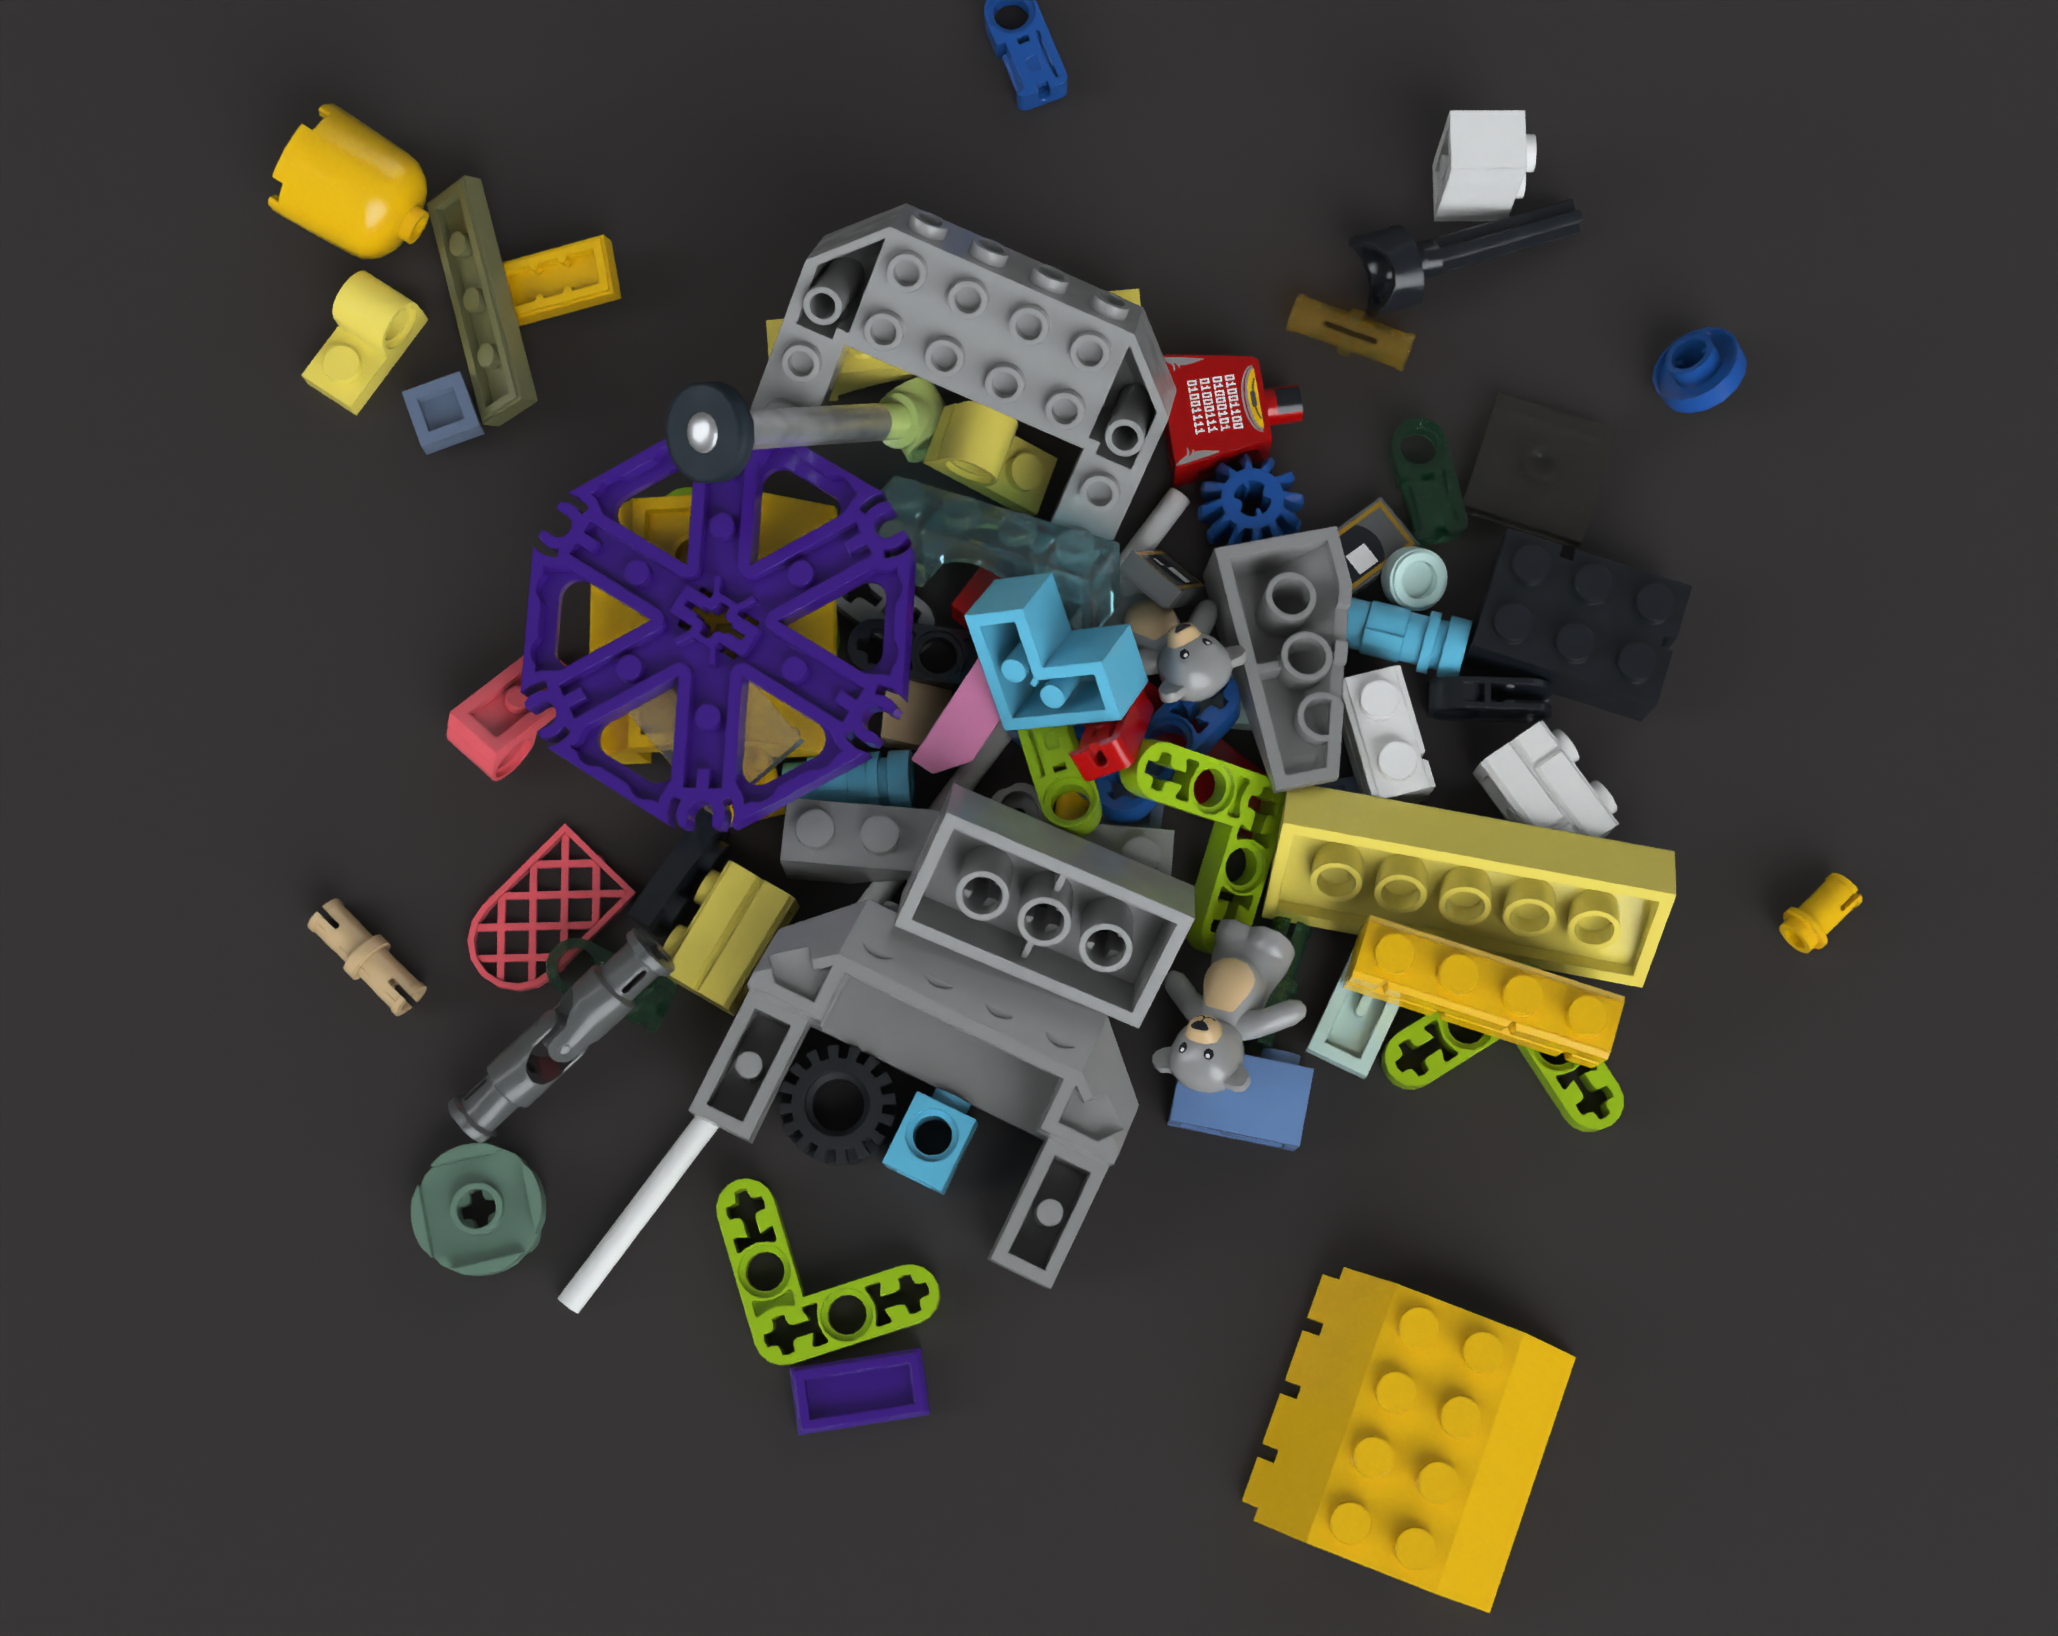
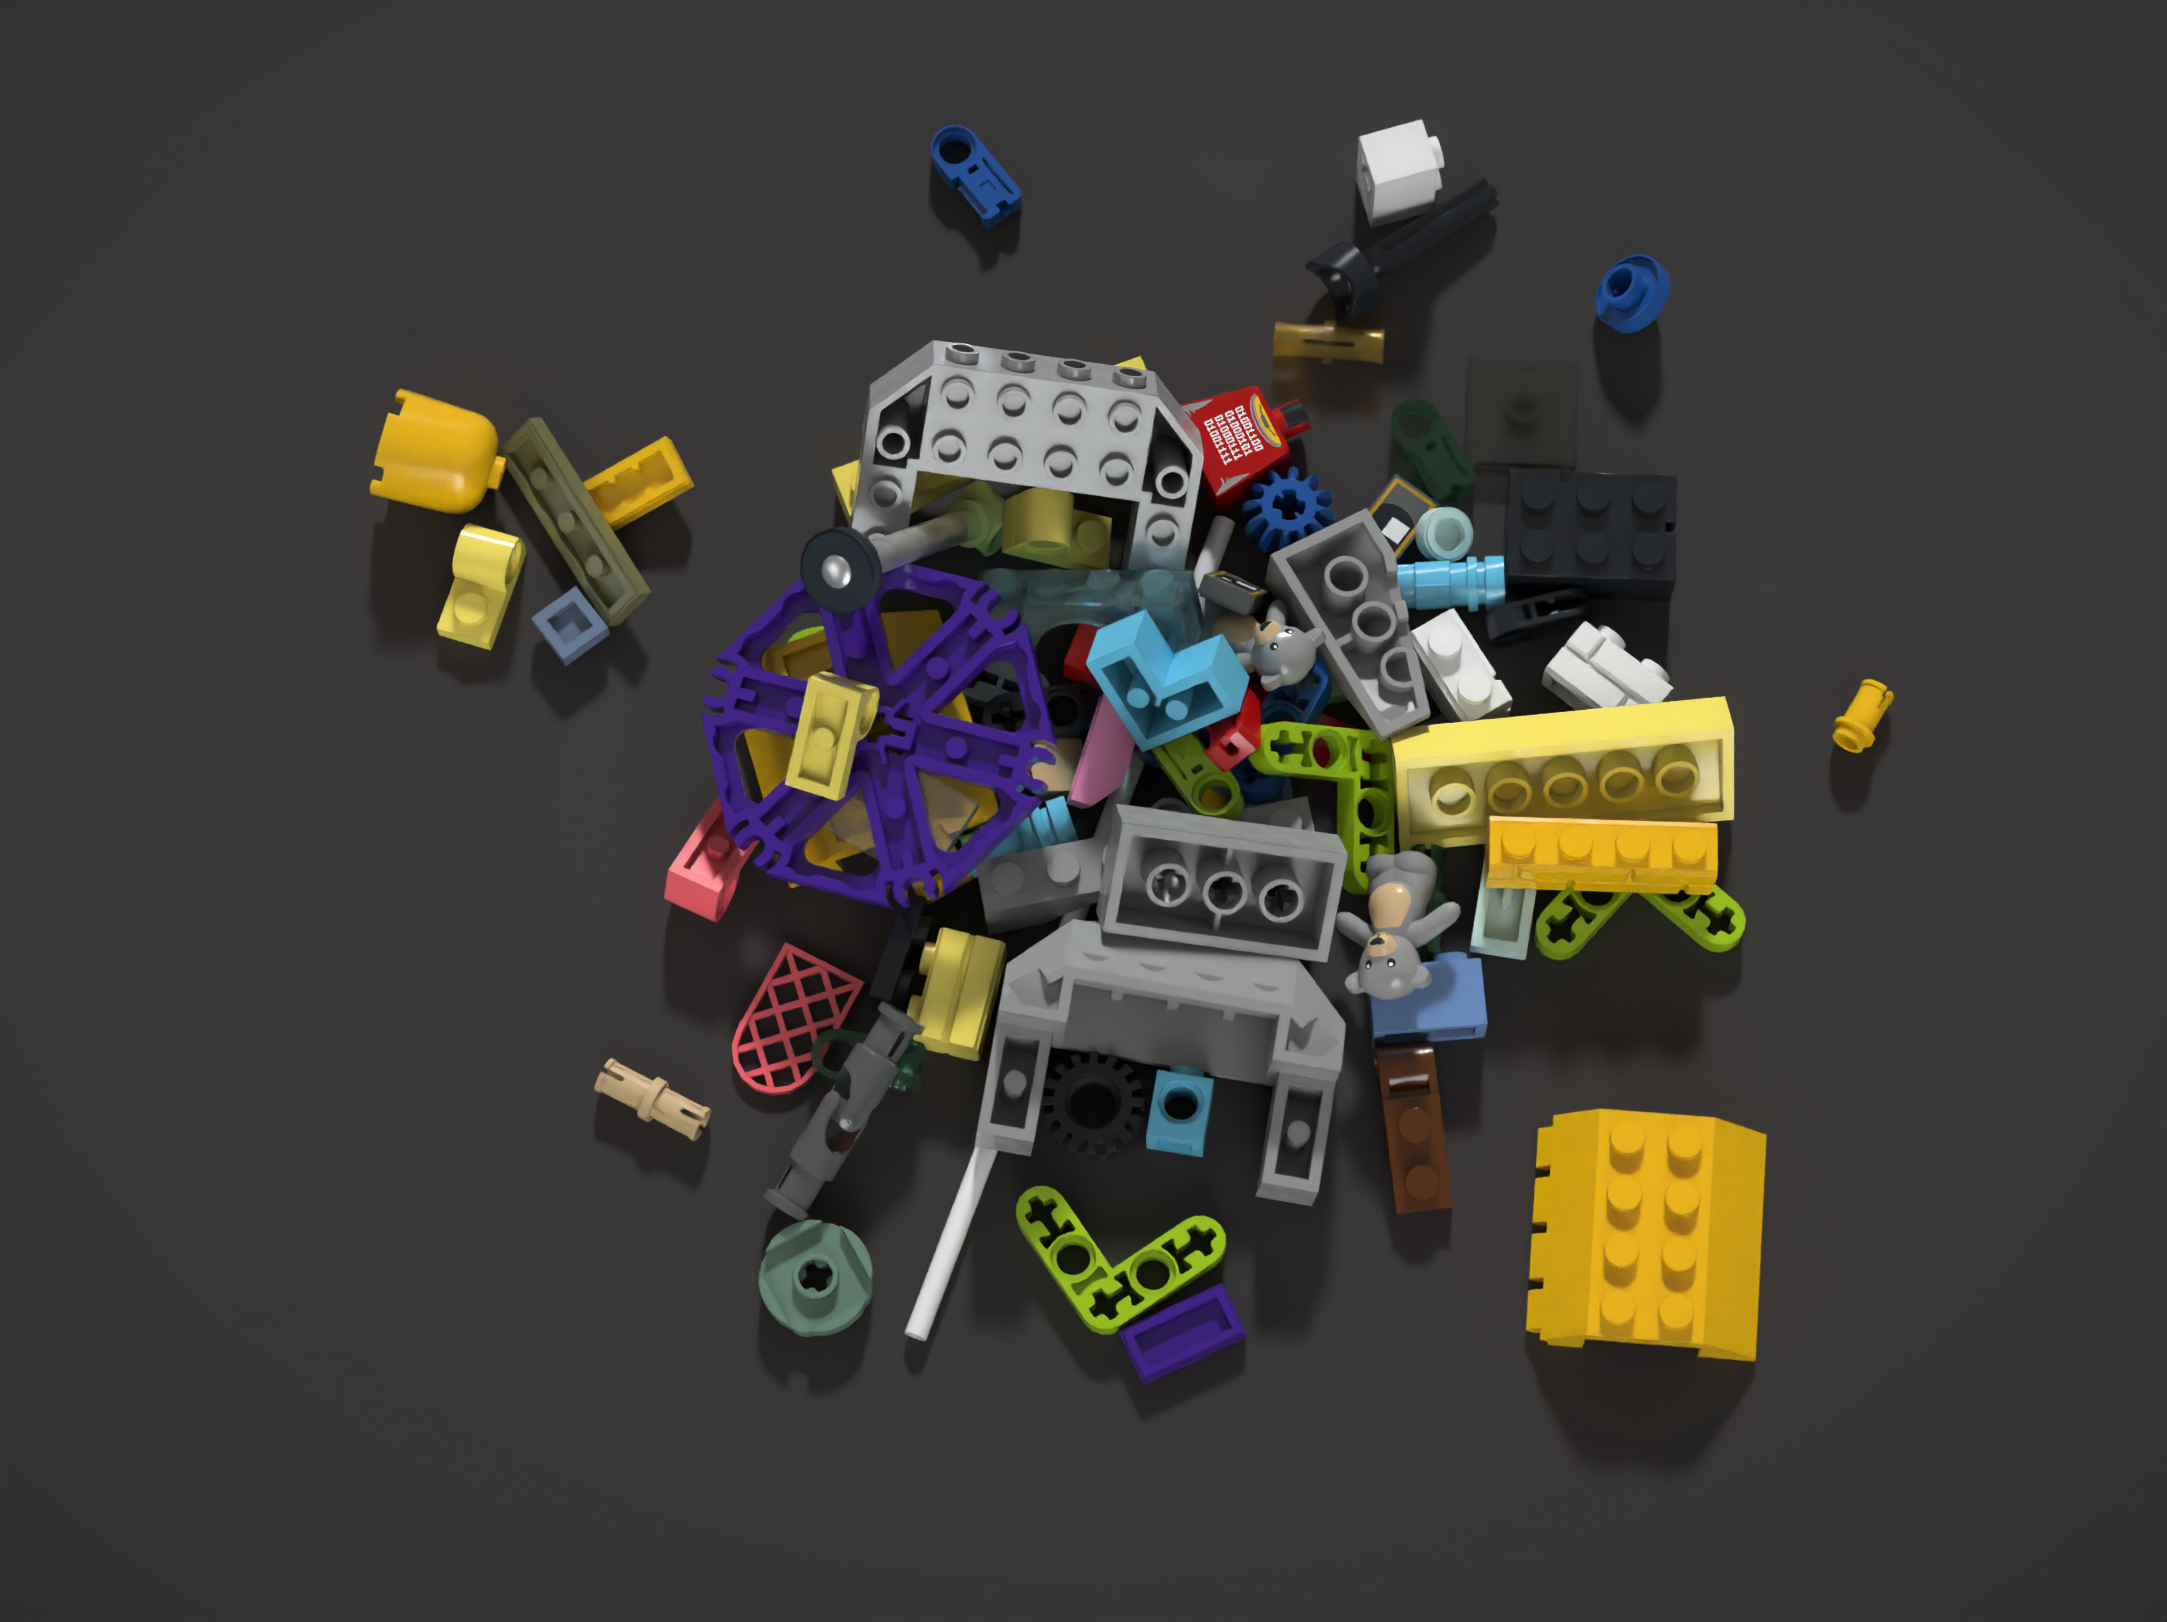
camera: 15 degrees left, 5 degrees down
none -> light yellow plate [785,671,879,801]
none -> reddish brown plate [1374,1040,1453,1214]

